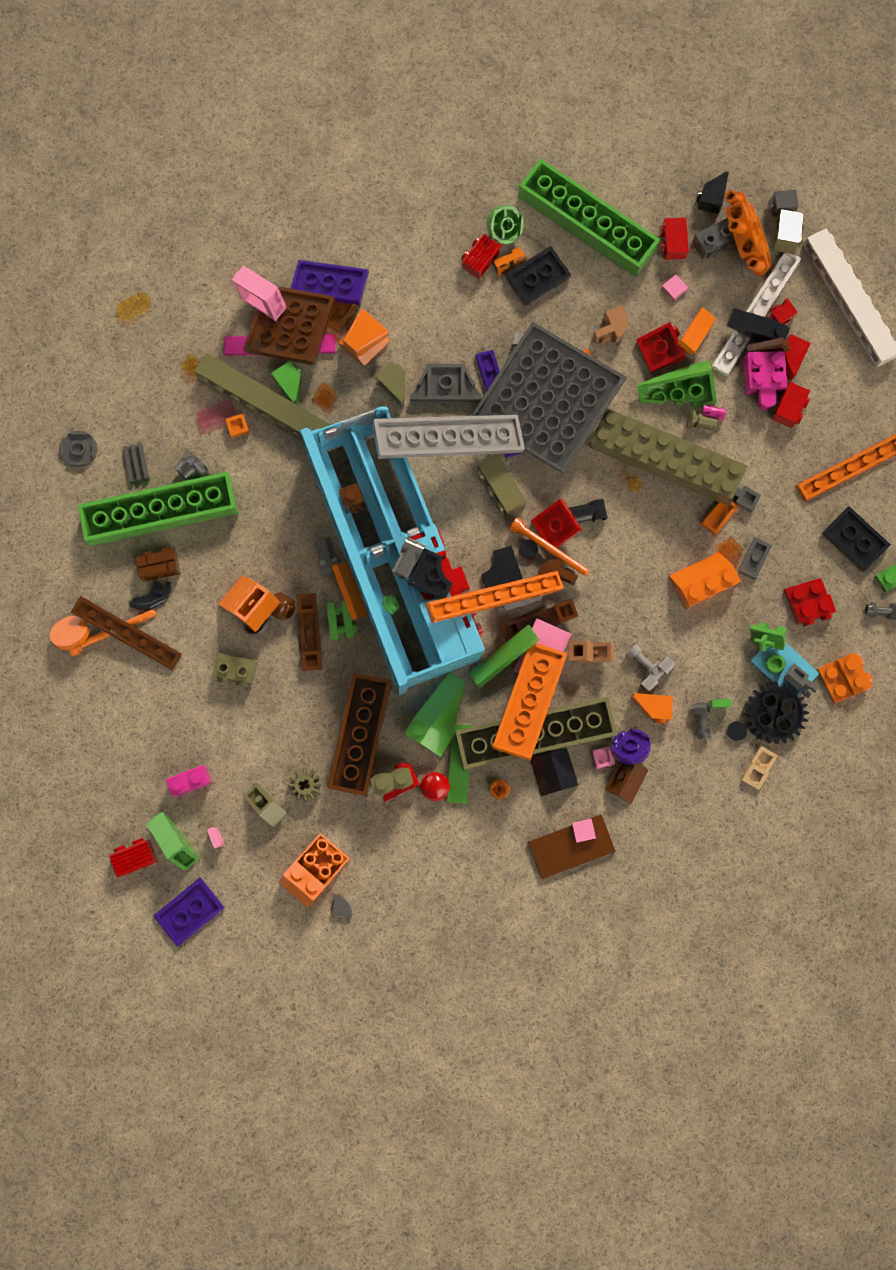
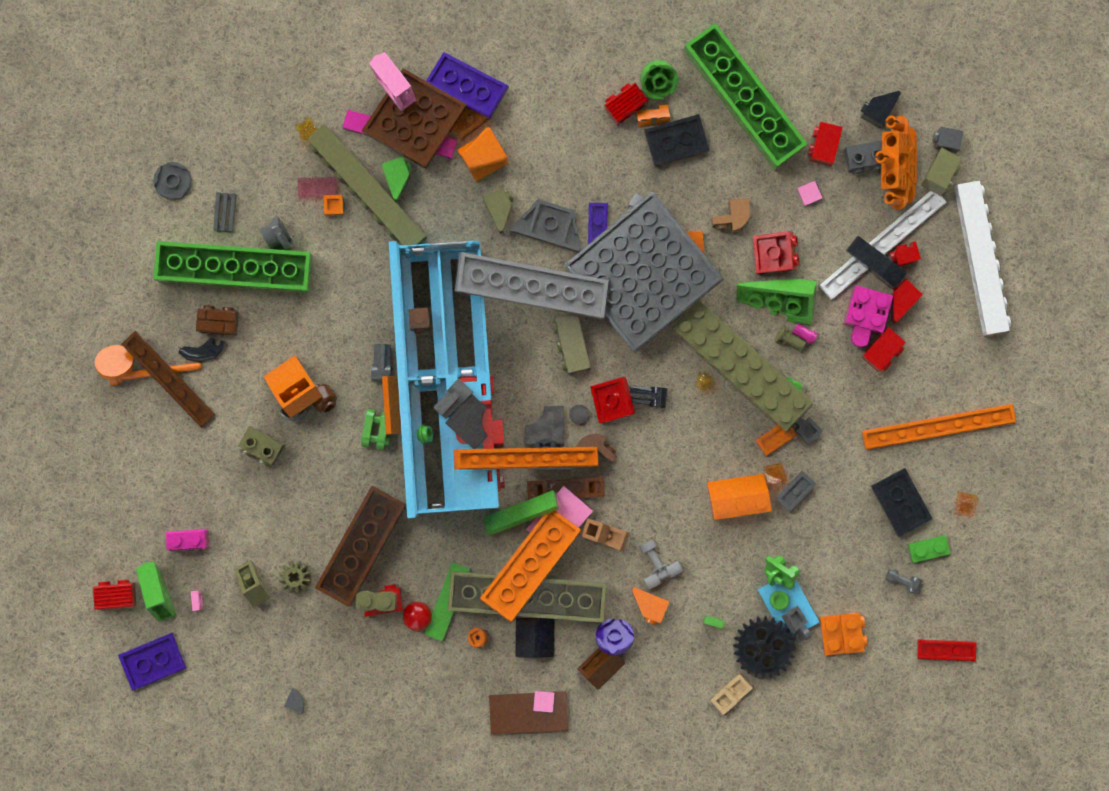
camera: 20 degrees right, 5 degrees up
clear yellow tile [116,292,152,320] -> none
orange slope [278,833,350,908] -> none
reddish brown slope [297,593,322,671] -> none
clear orange slope [312,382,338,411] -> none
bright green wedge [404,672,466,757] -> none
orange piece [509,518,589,576] -> none
bright pink tile [591,746,615,769] -> none
orange tile [678,307,716,356] -> none
dark grey bar [691,702,711,739] -> none
black tile [727,721,747,741] -> none
reddish brown tile [747,338,790,352] -> none
red plate [784,578,837,627] -> none

